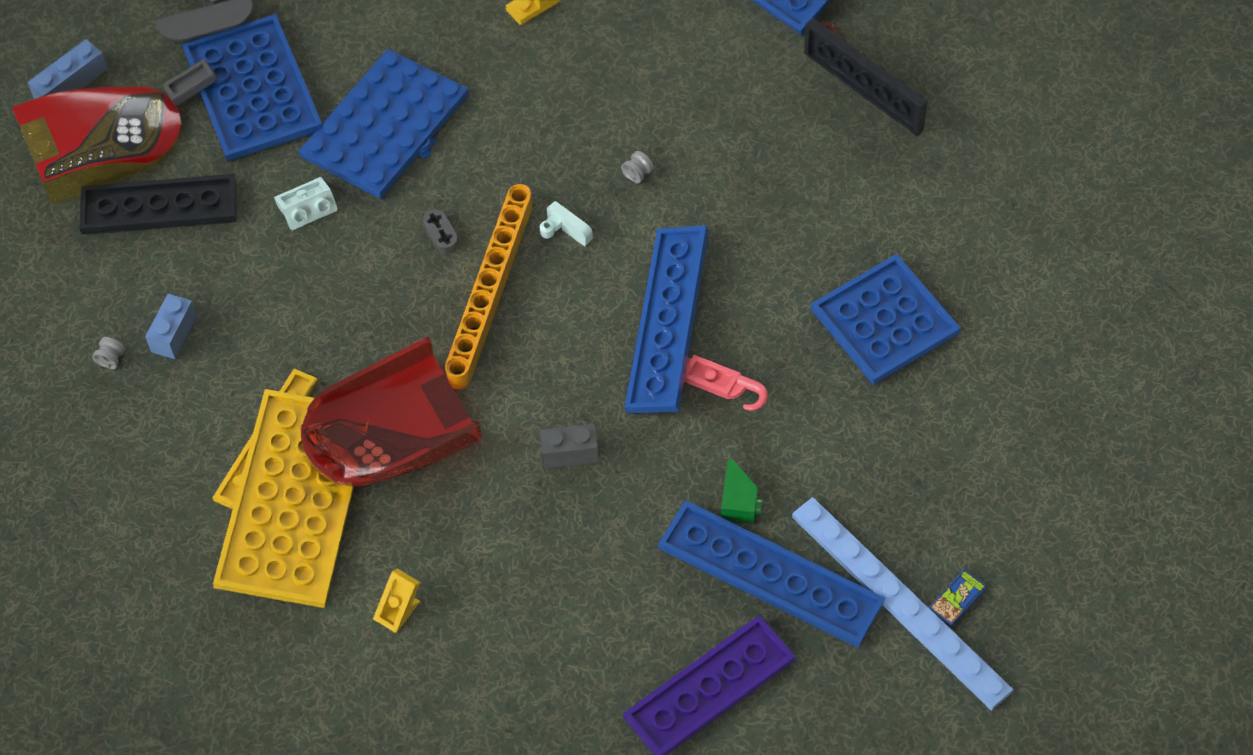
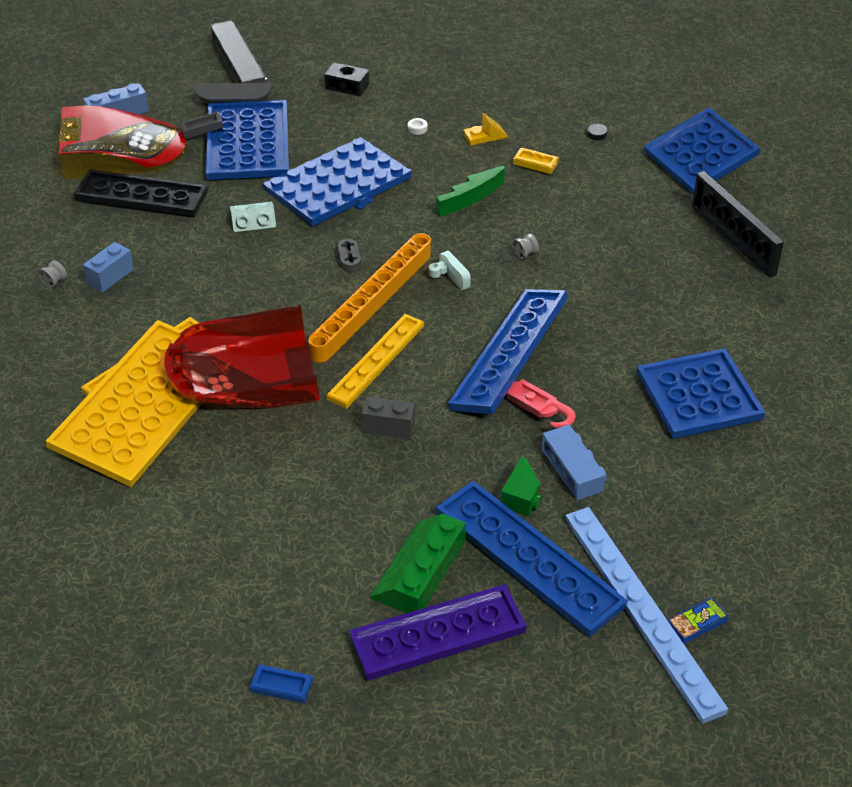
camera: 15 degrees right, 15 degrees down
yellow slope [373,569,421,633] -> none
none -> yellow tile [326,314,424,409]
none -> green slope [370,514,466,613]
none -> white tile [408,118,427,134]
none -> green slope [436,166,505,217]
none -> yellow plate [513,148,559,174]
none -> medium blue brick [542,425,607,500]

